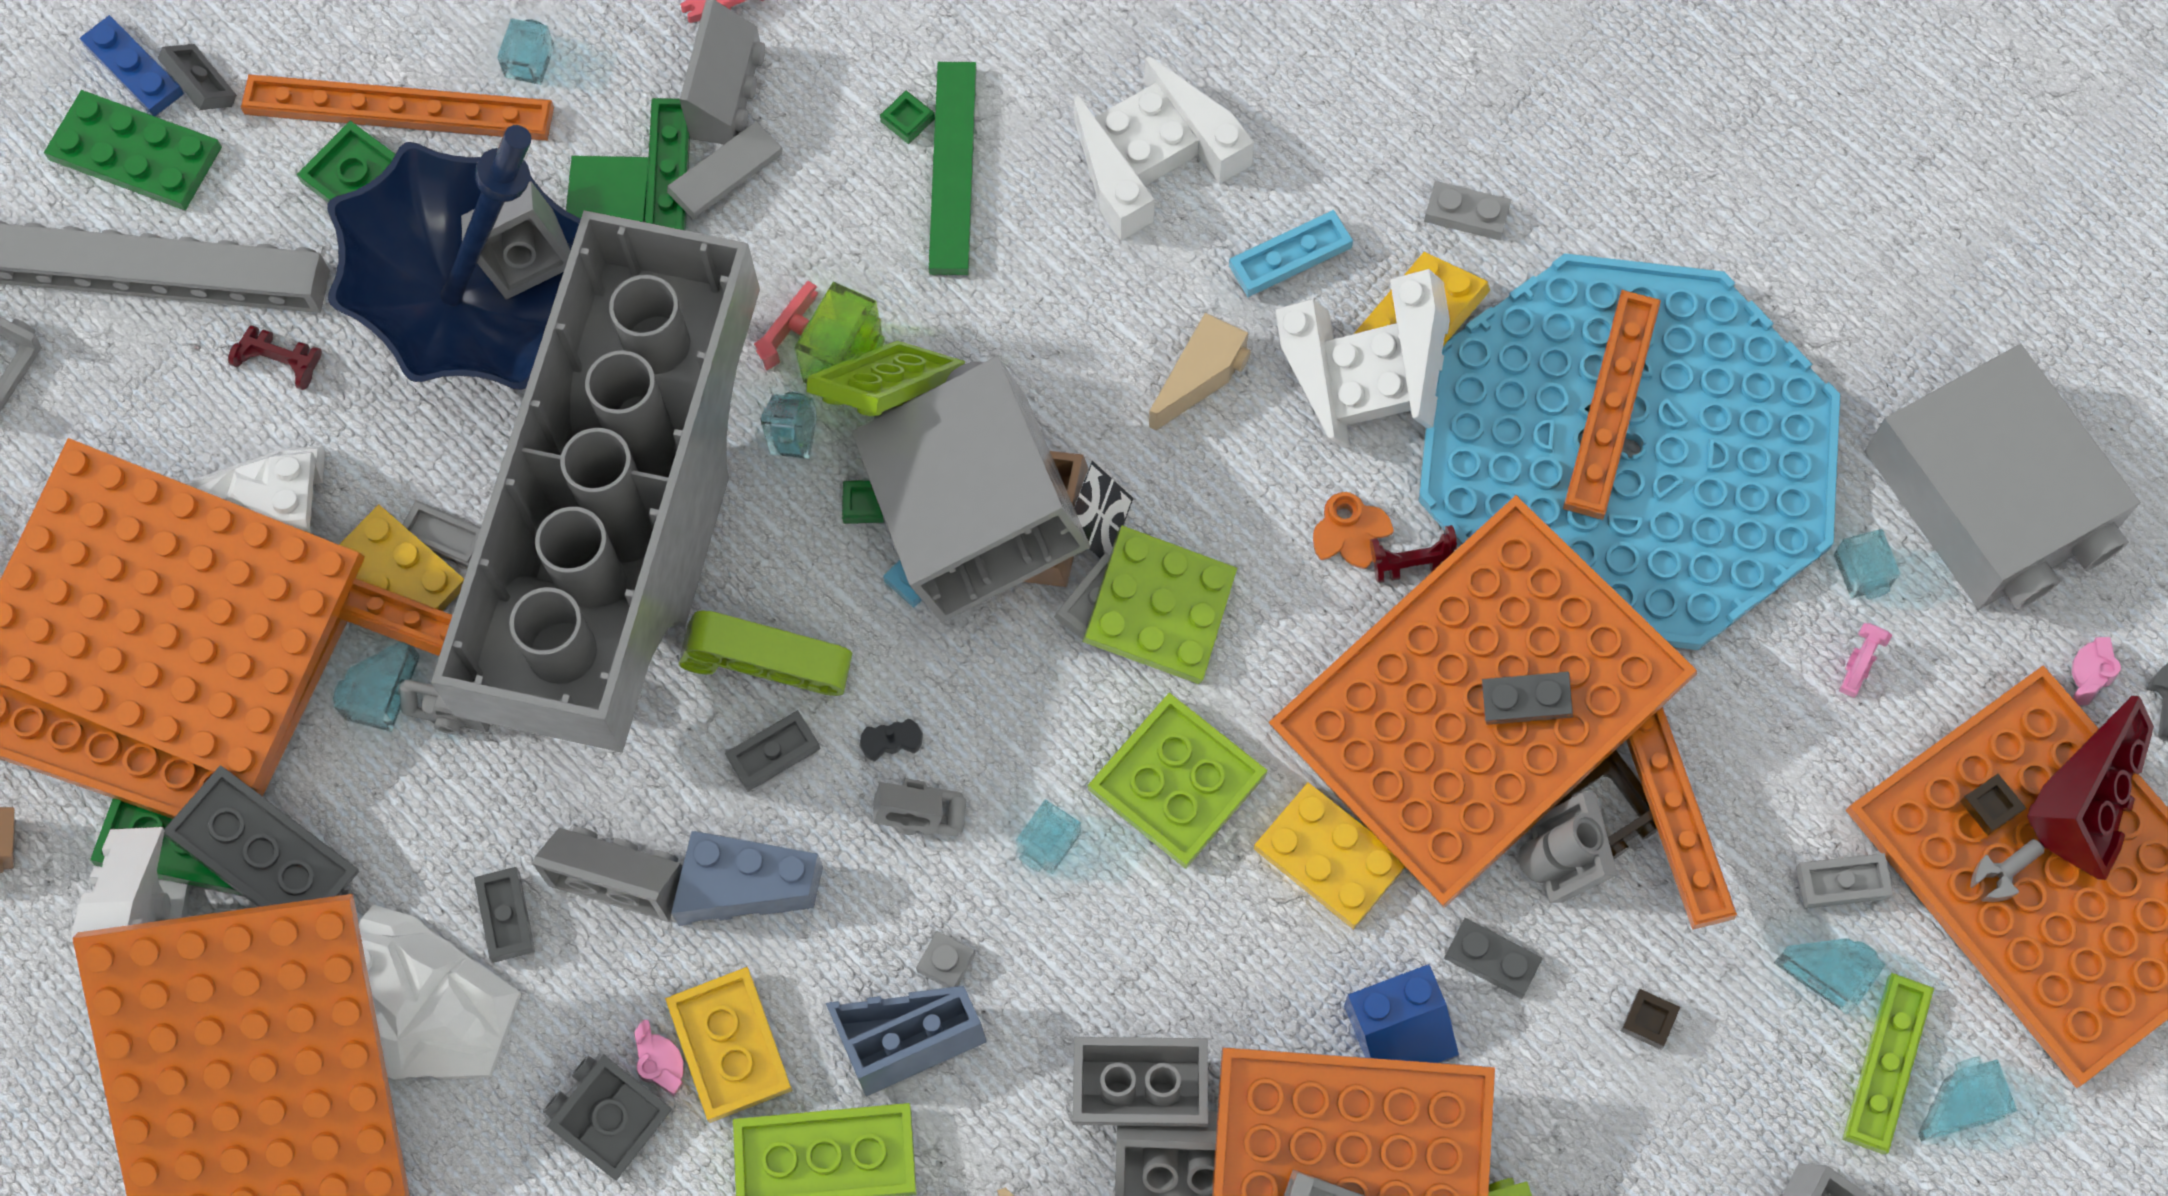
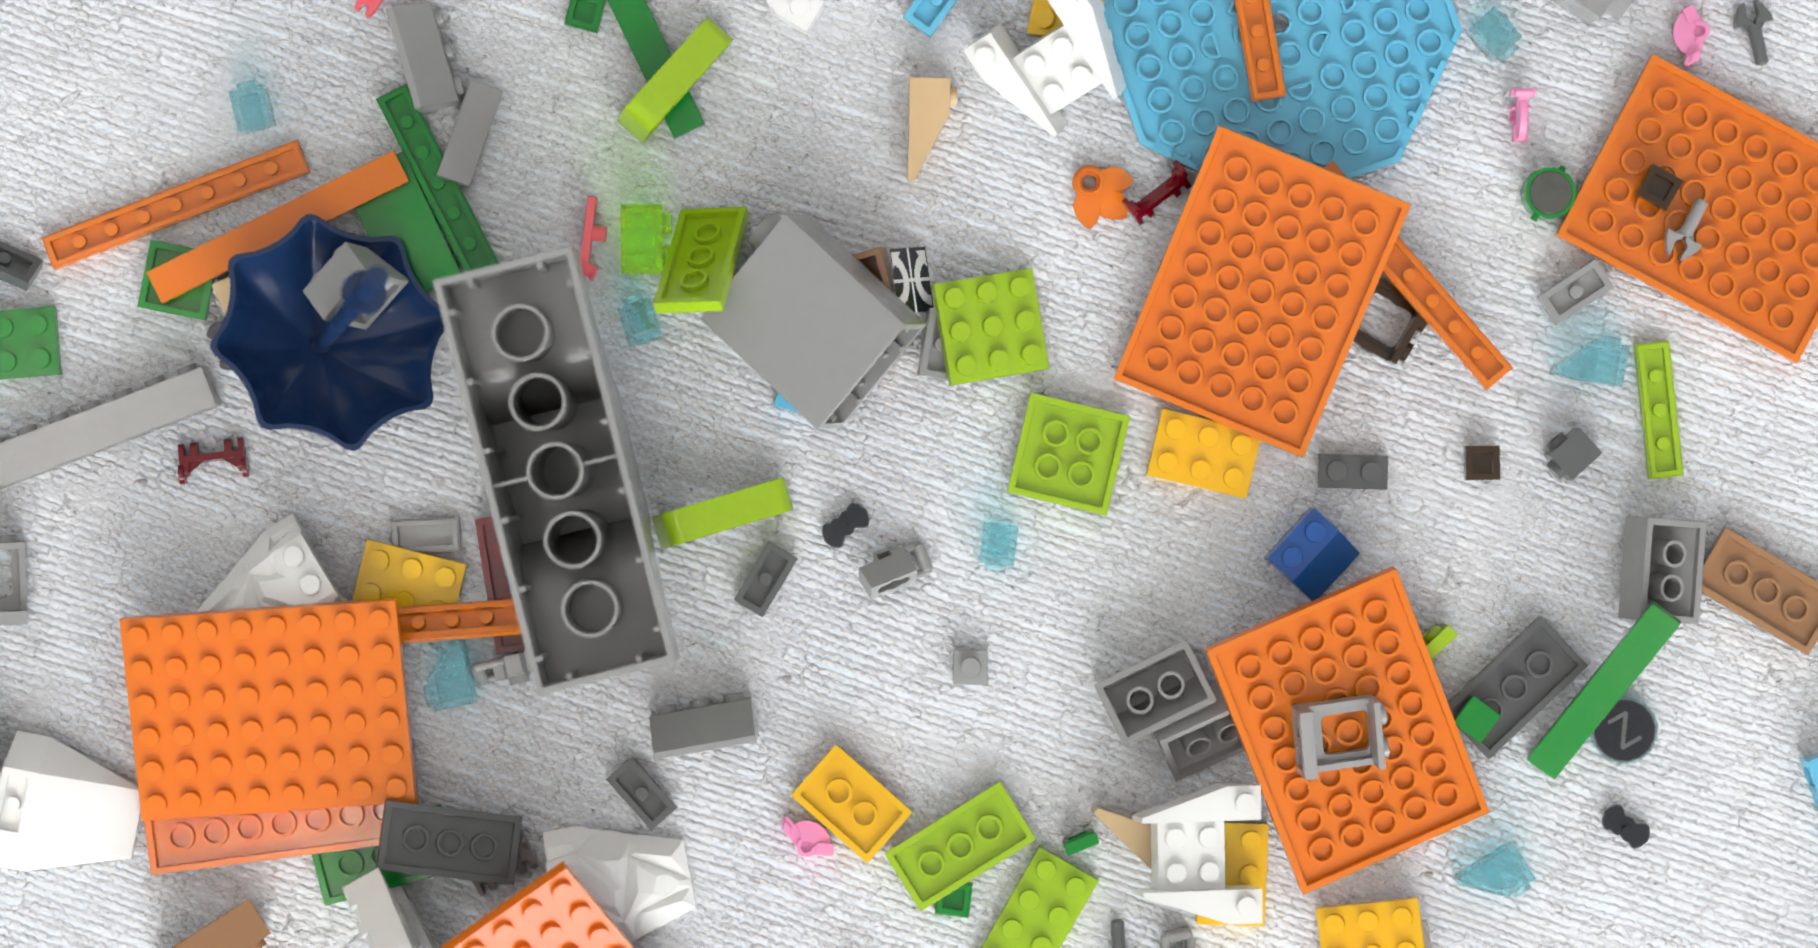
camera: 30 degrees left, 20 degrees up
dark grey plate [543,1053,672,1181] -> none
sand blue wedge [671,831,823,926] -> none
sand blue wedge [825,986,987,1097] -> none
green tile [842,480,884,524] -> none
dark grey plate [1482,672,1573,725] -> none
light grey plate [1519,792,1618,903] -> none
clear light blue slope [1918,1056,2017,1142] -> none
dark red wedge [2027,696,2154,880] -> none
none -> orange tile [146,150,410,304]
none -> lime beam [617,17,734,144]
none -> pearl dark grey piece [1521,165,1576,222]
none -> dark grey brick [1544,428,1602,481]

